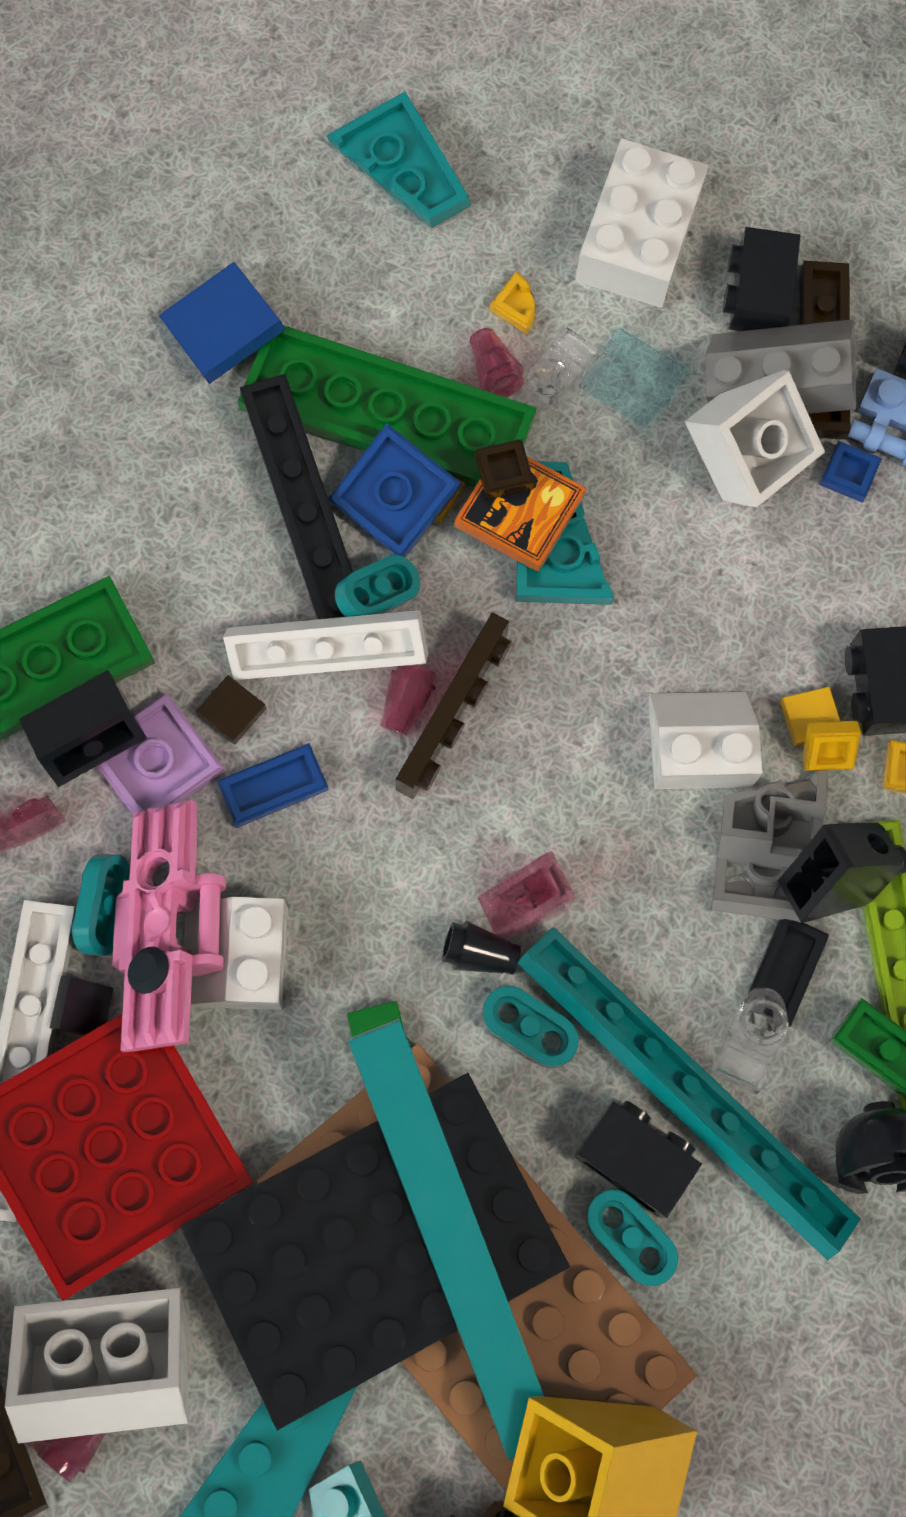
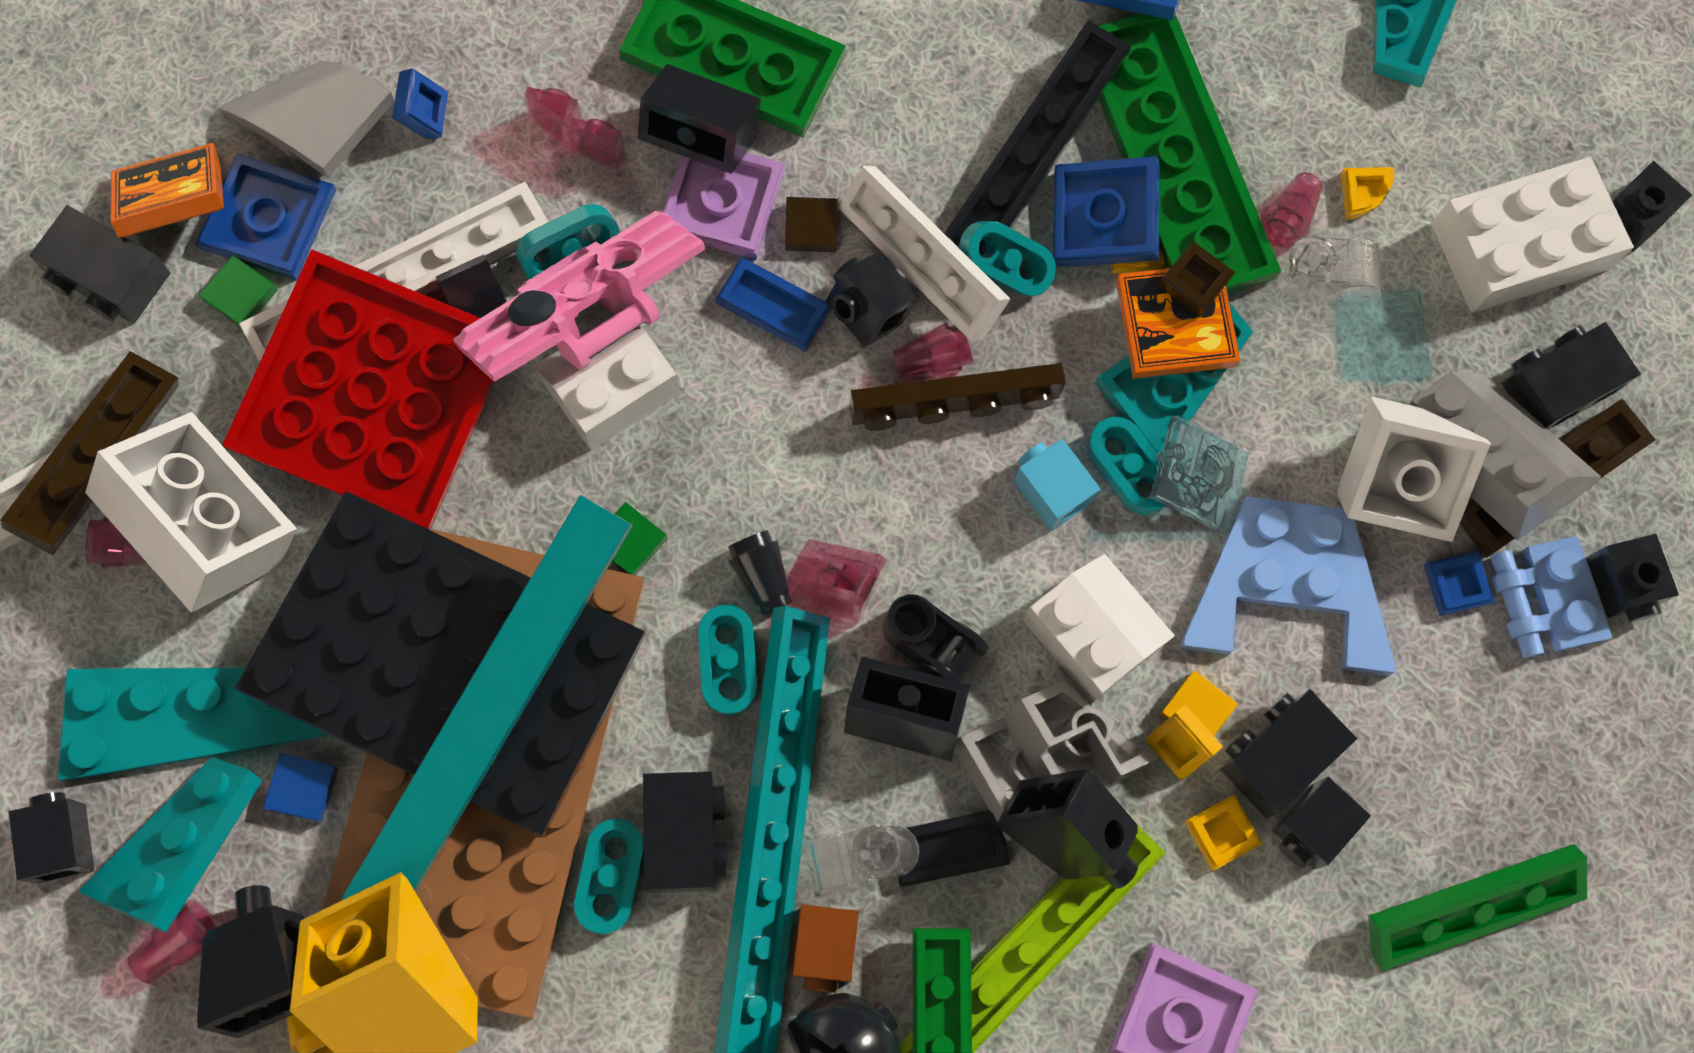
camera: 50 degrees right, 0 degrees up
none -> blue tile [263,753,338,823]
none -> dark orange brick [793,904,859,993]
none -> black brick [825,251,920,347]
none -> black brick [844,656,971,761]
none -> black piece [883,594,989,682]
none -> medium azure brick [1013,438,1101,531]
none -> teal plate [1087,417,1176,516]
none -> clear light blue piece [1150,416,1249,534]
none -> light blue wing [1181,496,1395,676]
none -> black brick [1612,160,1692,252]

